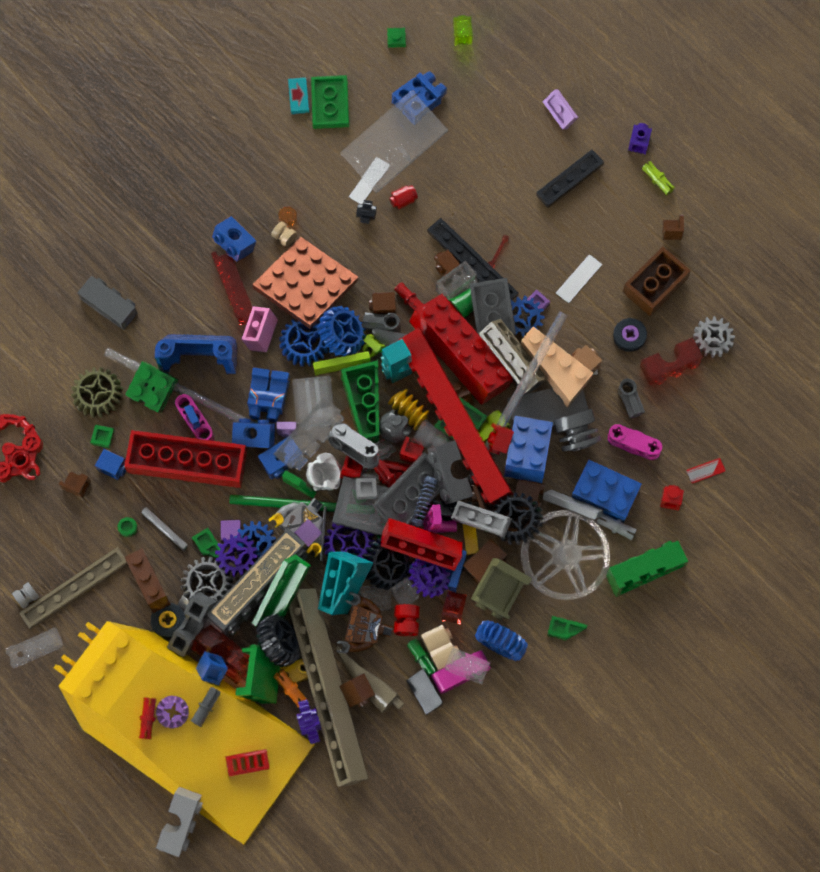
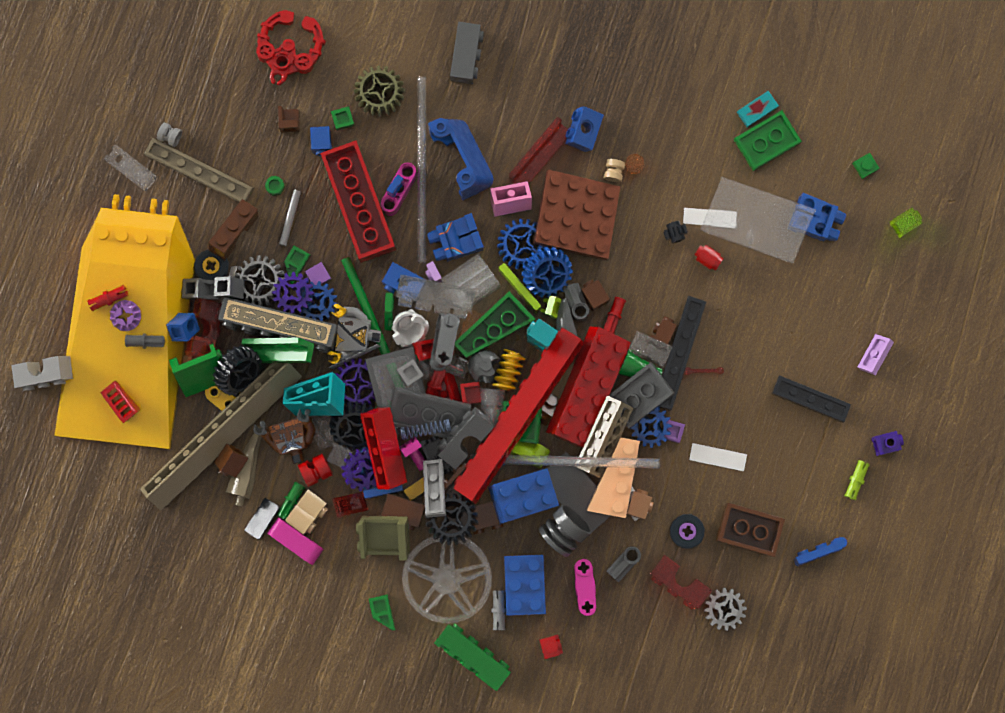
camera: 60 degrees right, 10 degrees up
green piece [125,361,179,413] -> none
blue brick [232,418,275,448] -> none
orange pin [274,669,308,708] -> none
medium lavender tile [294,519,322,547] -> none
dark purple gear [296,700,322,744] -> none
clear brick [445,648,490,684] -> none
blue gear [475,620,528,661] -> none
red brick [487,423,514,455] -> none
light grey tile [543,490,603,520] -> none
reddish brown panel [663,215,684,240] -> none
sticker [686,458,726,483] -> none
none -> blue hinge [793,537,848,566]

